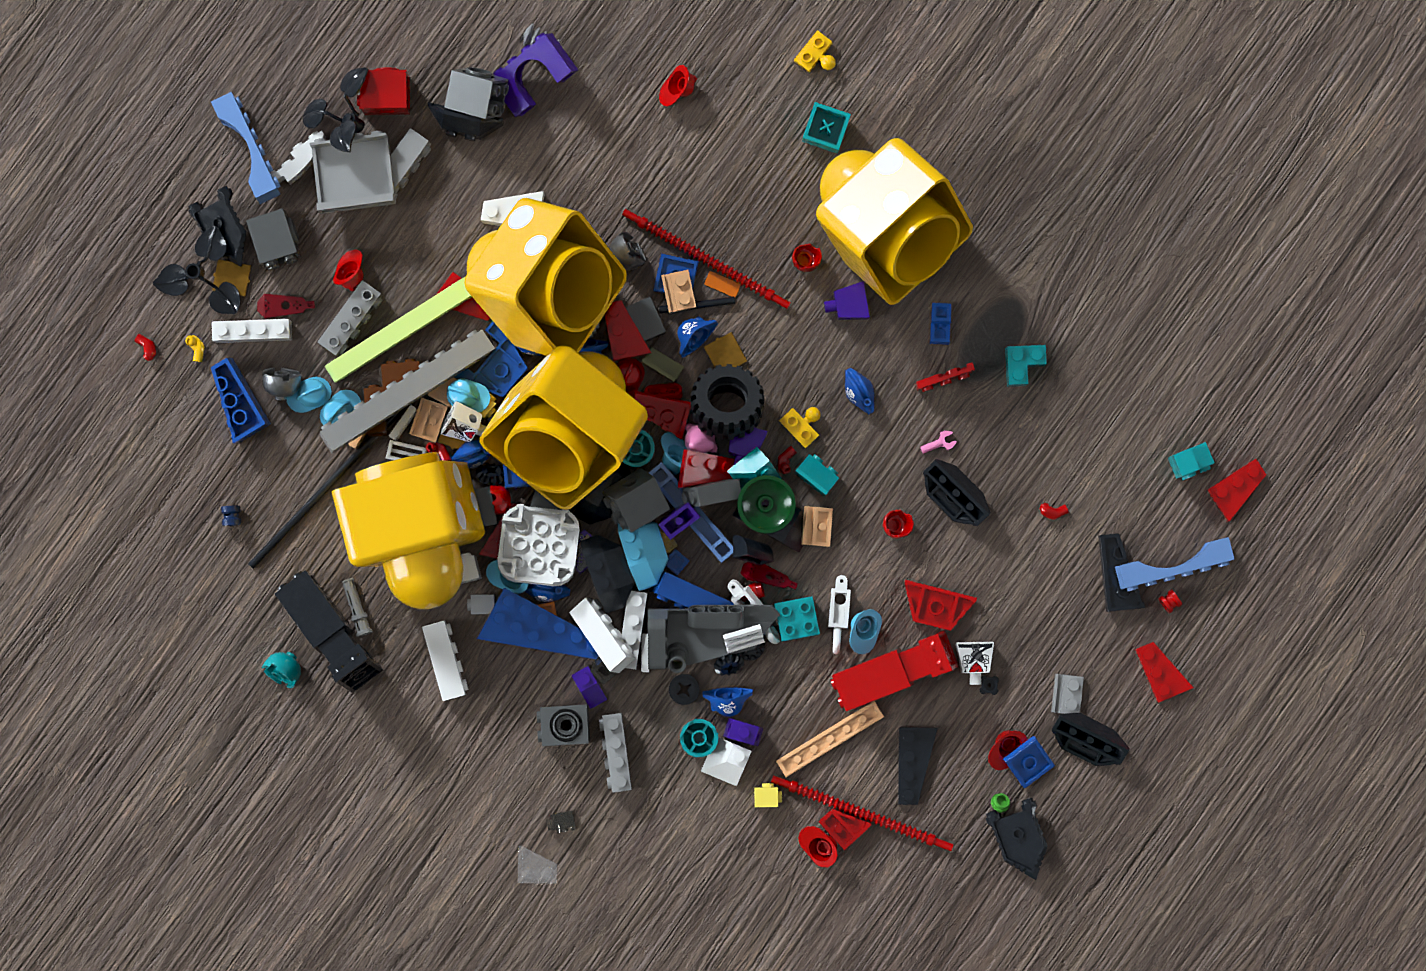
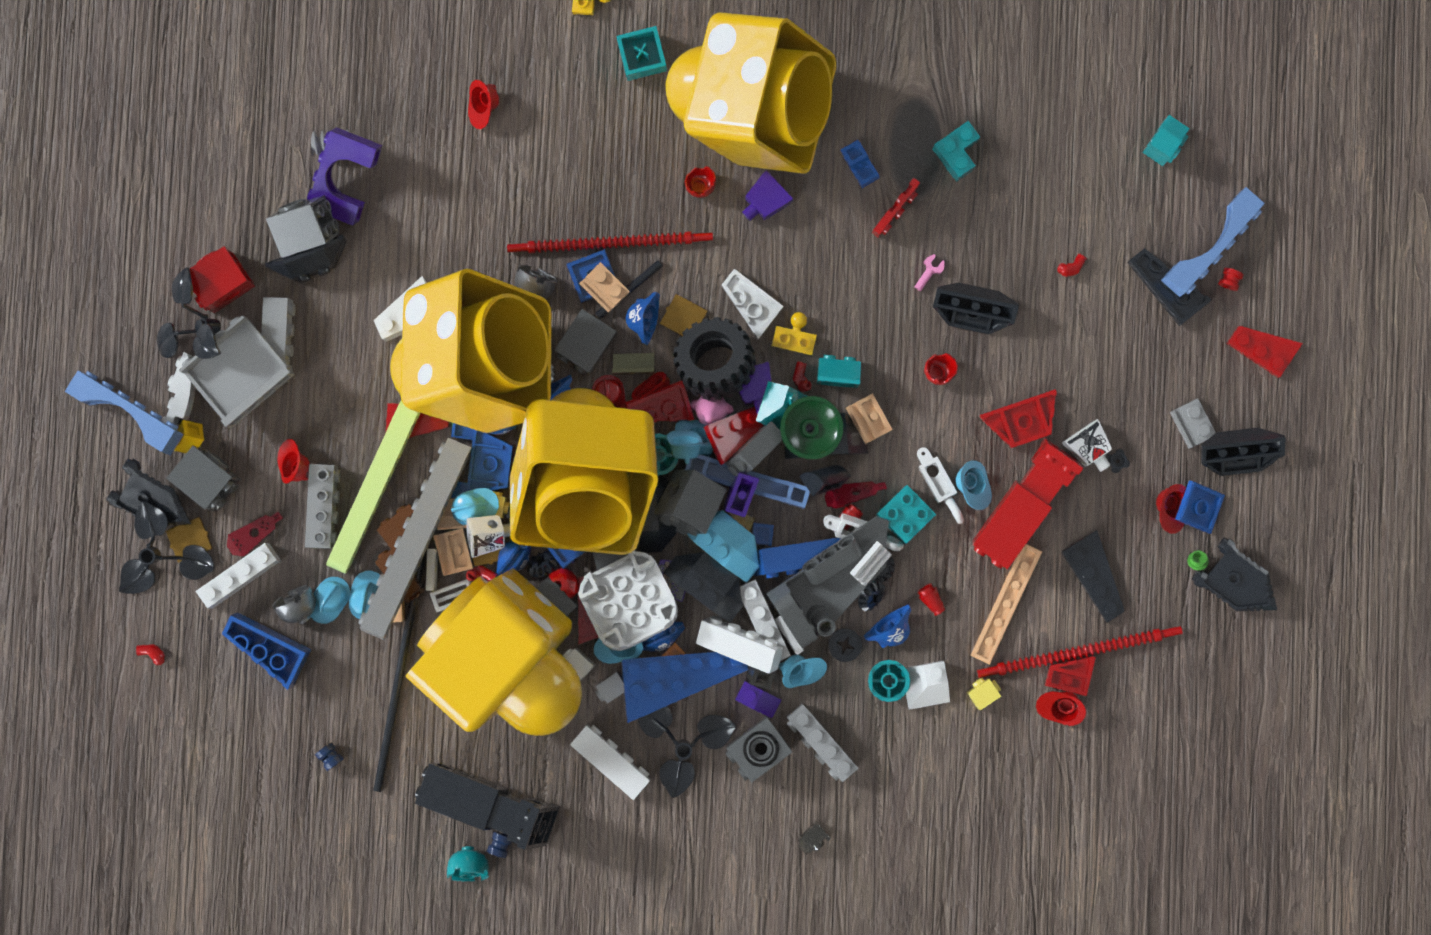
camera: 25 degrees left, 0 degrees up
yellow arm [185,335,205,362] -> none
light grey pin [342,578,373,637] -> none
clear wing [518,845,557,884] -> none
red wing [604,300,651,361] -> none
orange sticker [704,271,741,297] -> none
dark purple torso [723,718,763,746] -> none
blue hat [845,368,874,415] -> none
red wing [1207,459,1267,522] -> none
none -> yellow panel [174,420,204,453]
none -> dark blue wheel [487,831,512,858]
none -> black plant [638,706,736,798]
none -> medium azure piece [667,430,703,464]
none -> white wing [722,269,783,339]
none -> medium azure piece [779,655,827,688]
none -> red cone [918,583,945,616]

